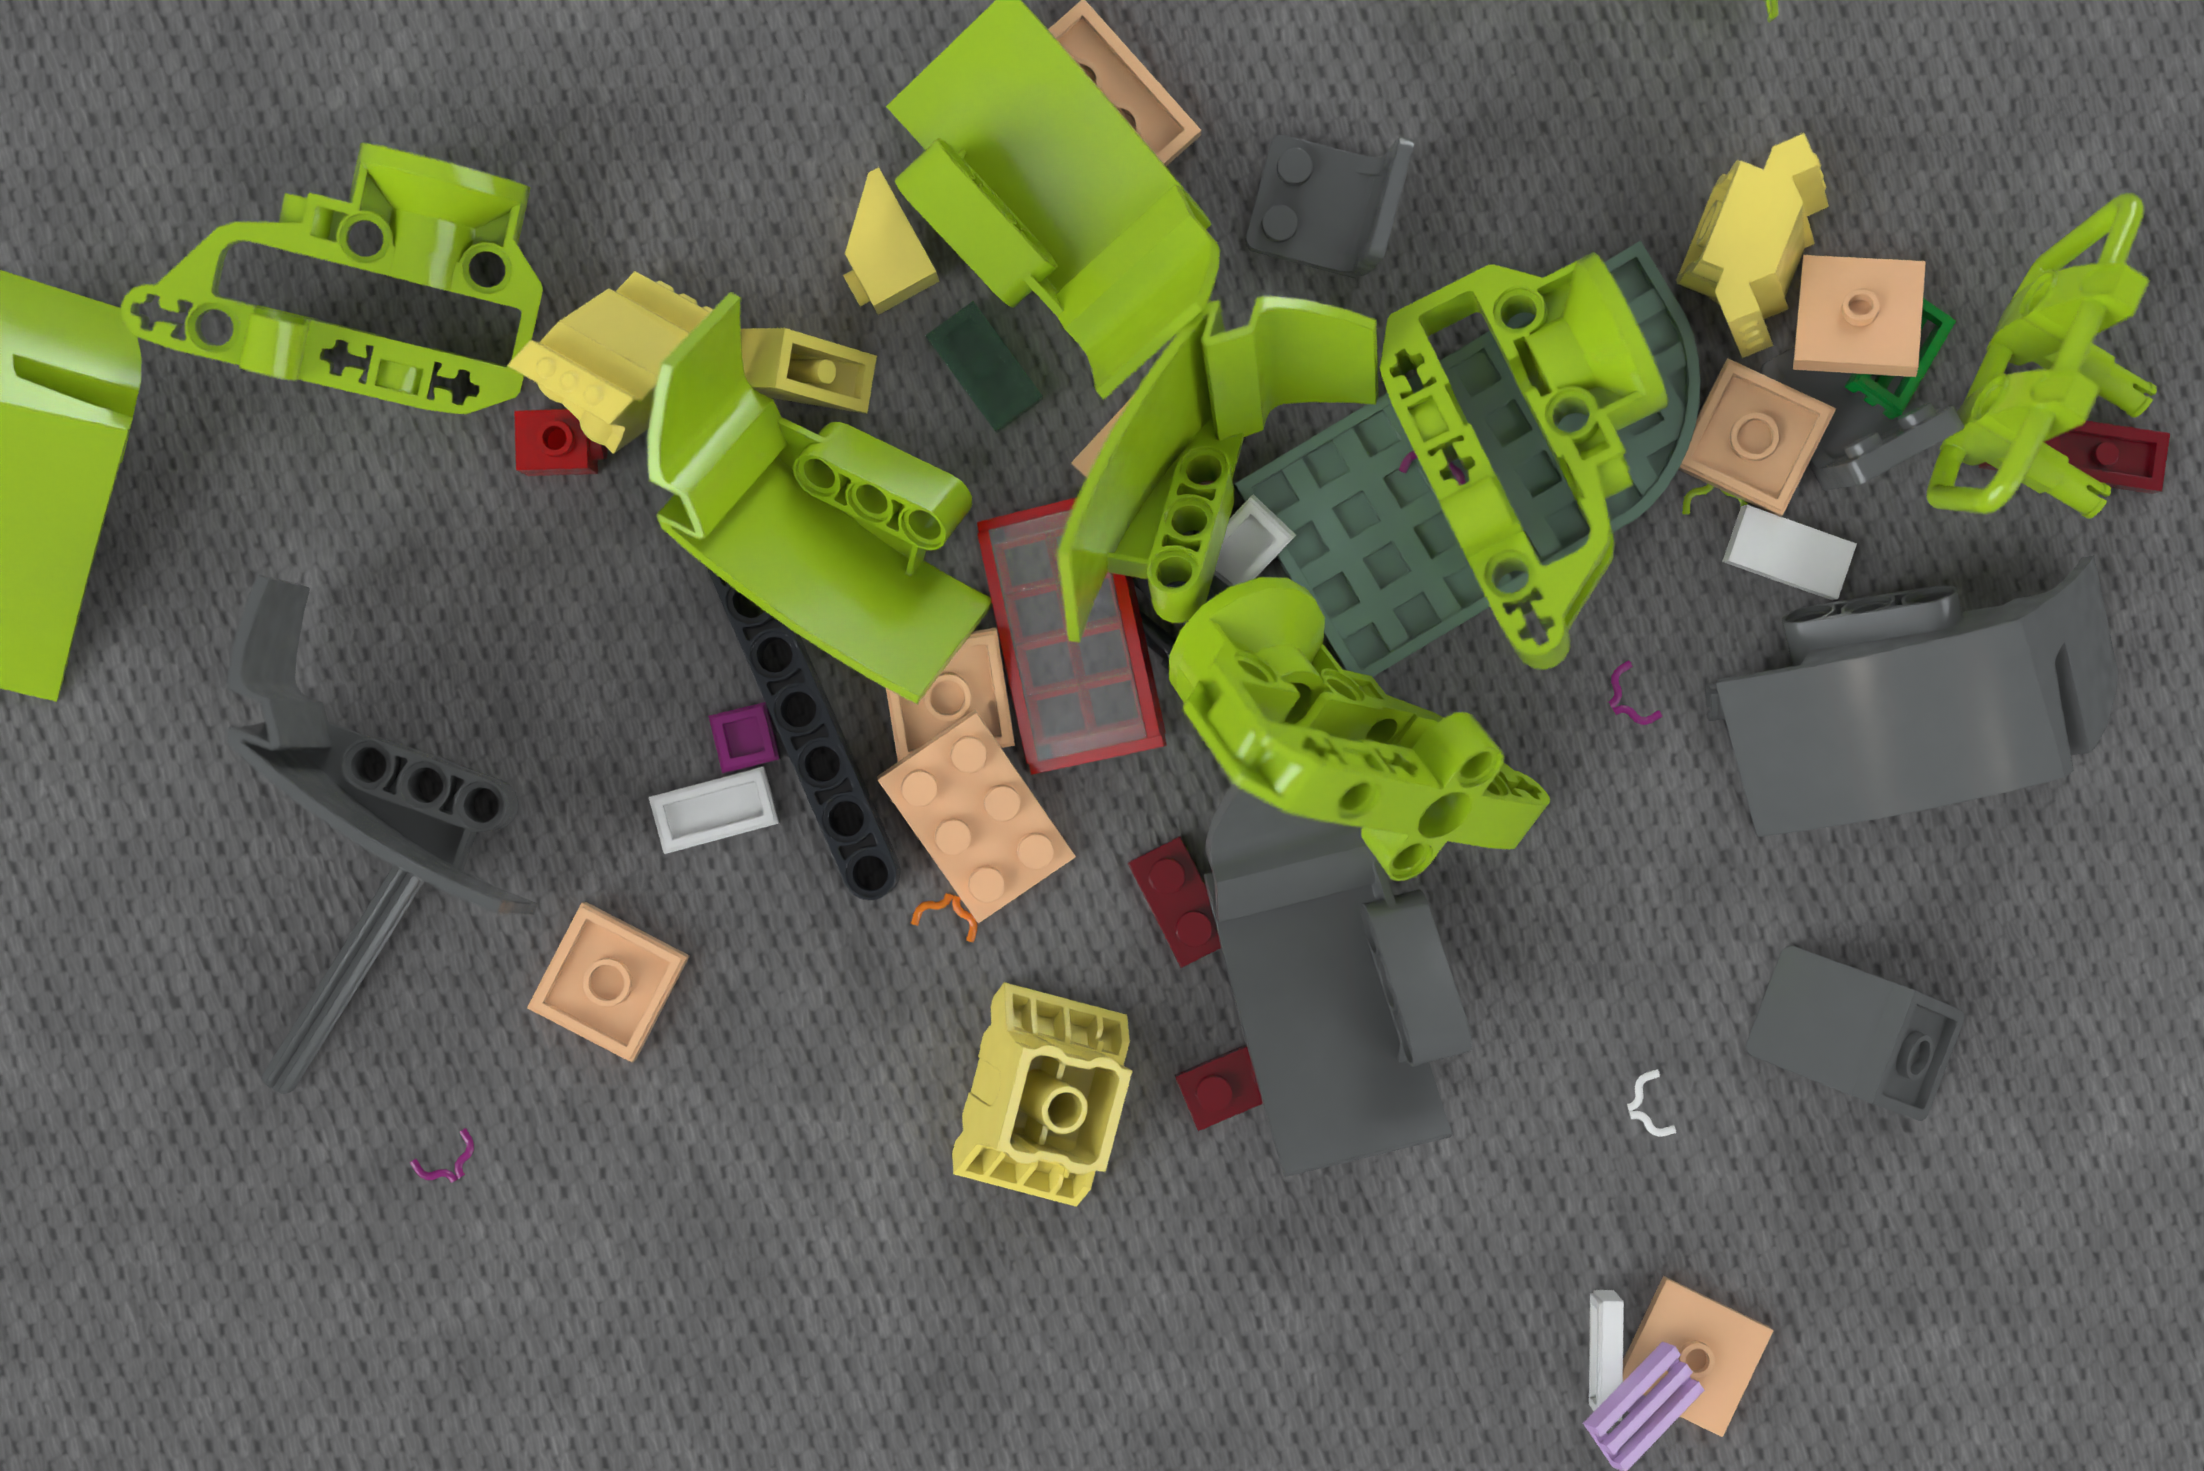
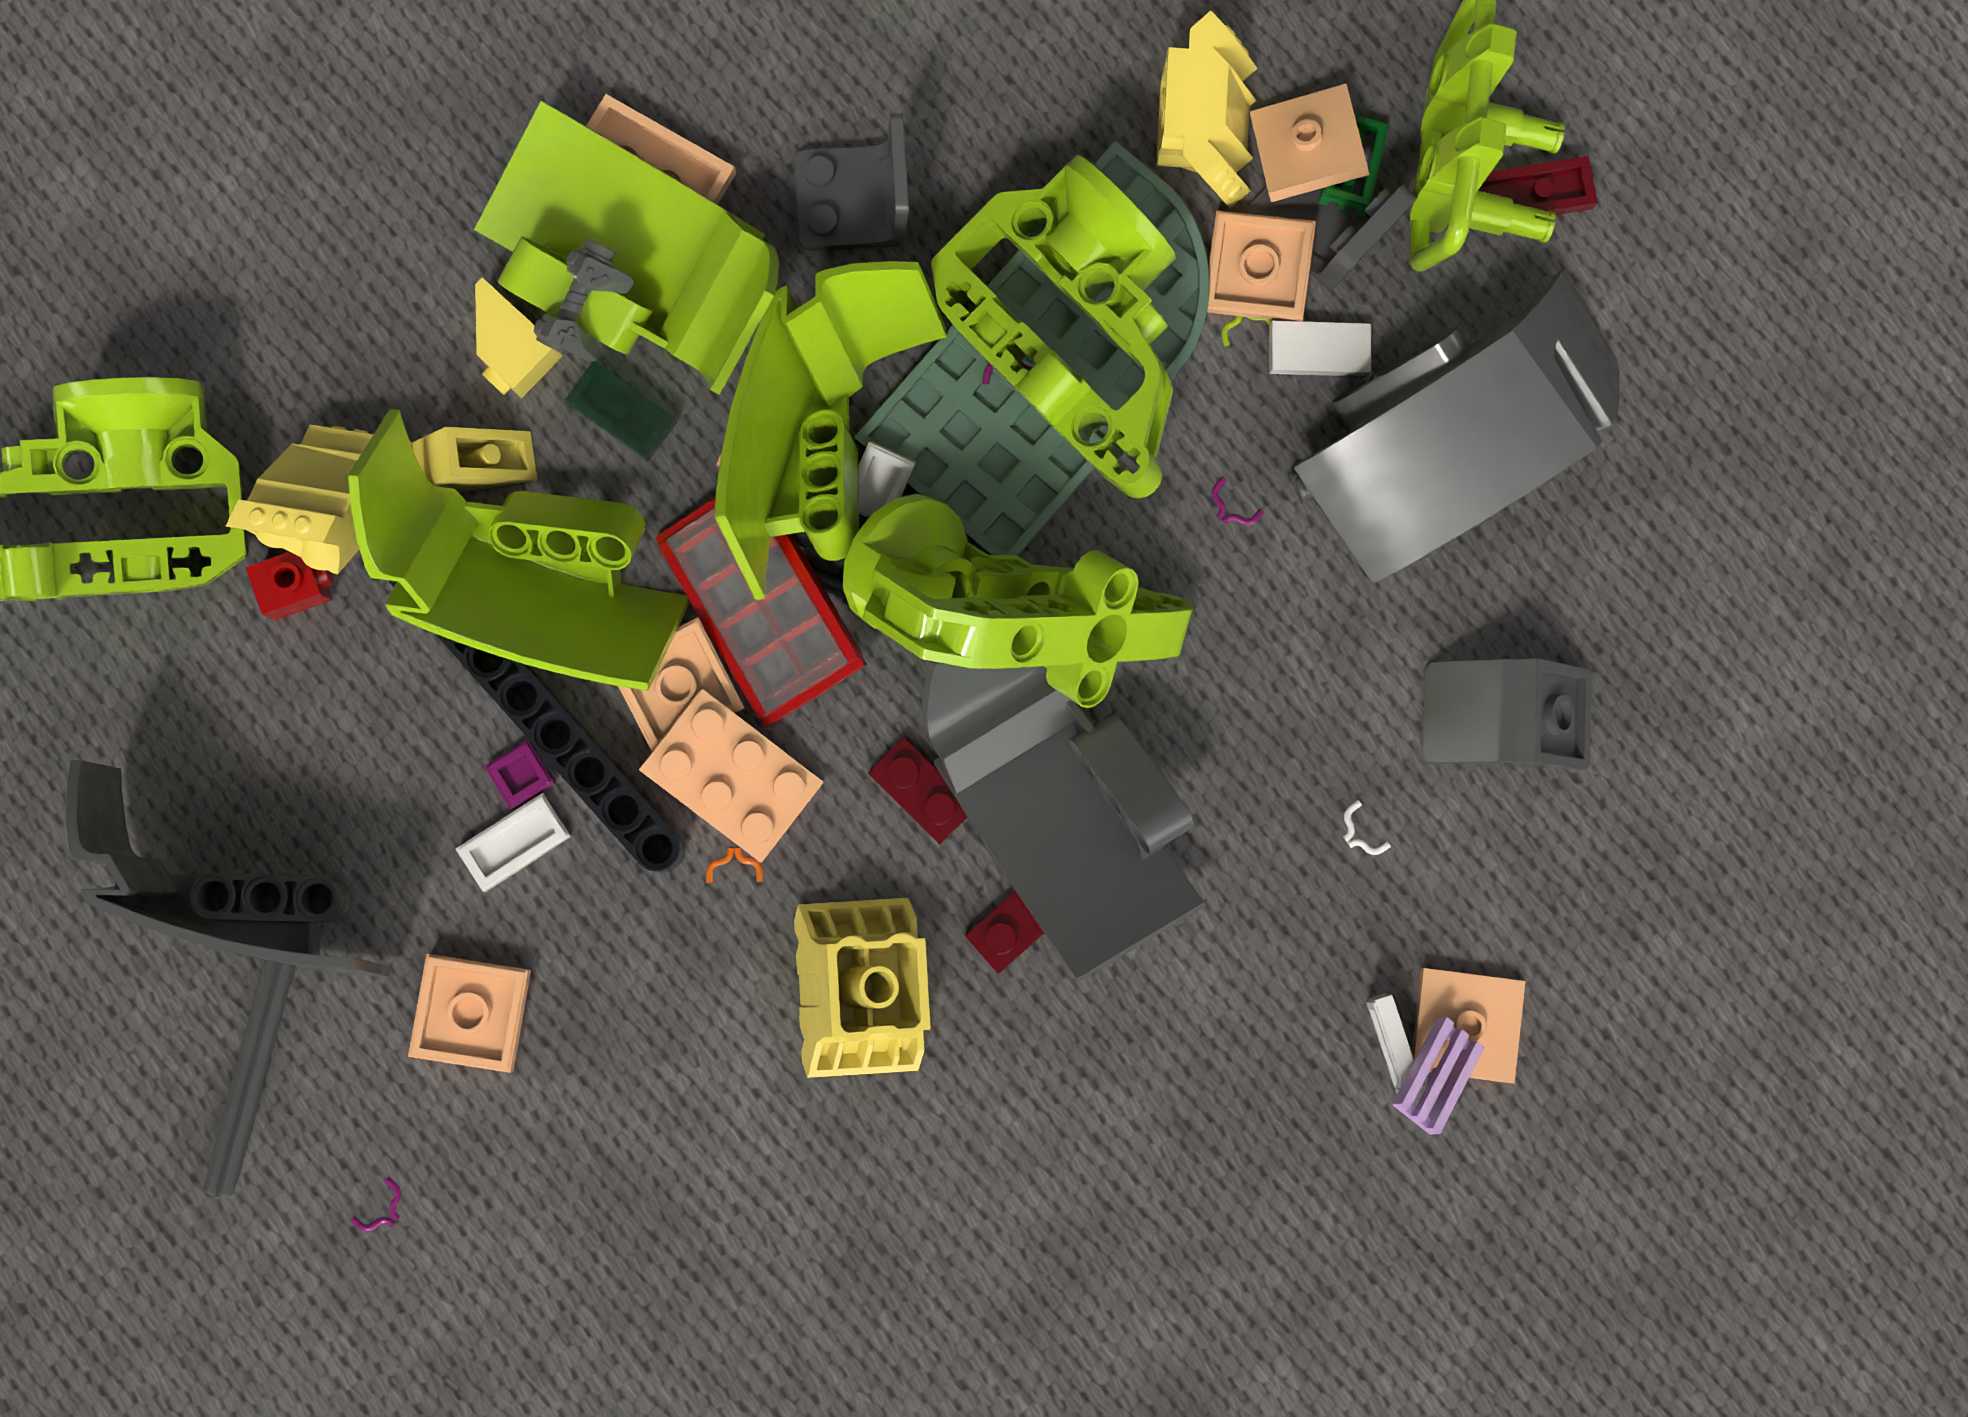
camera: 25 degrees left, 5 degrees down
none -> dark grey piece [534,238,634,362]

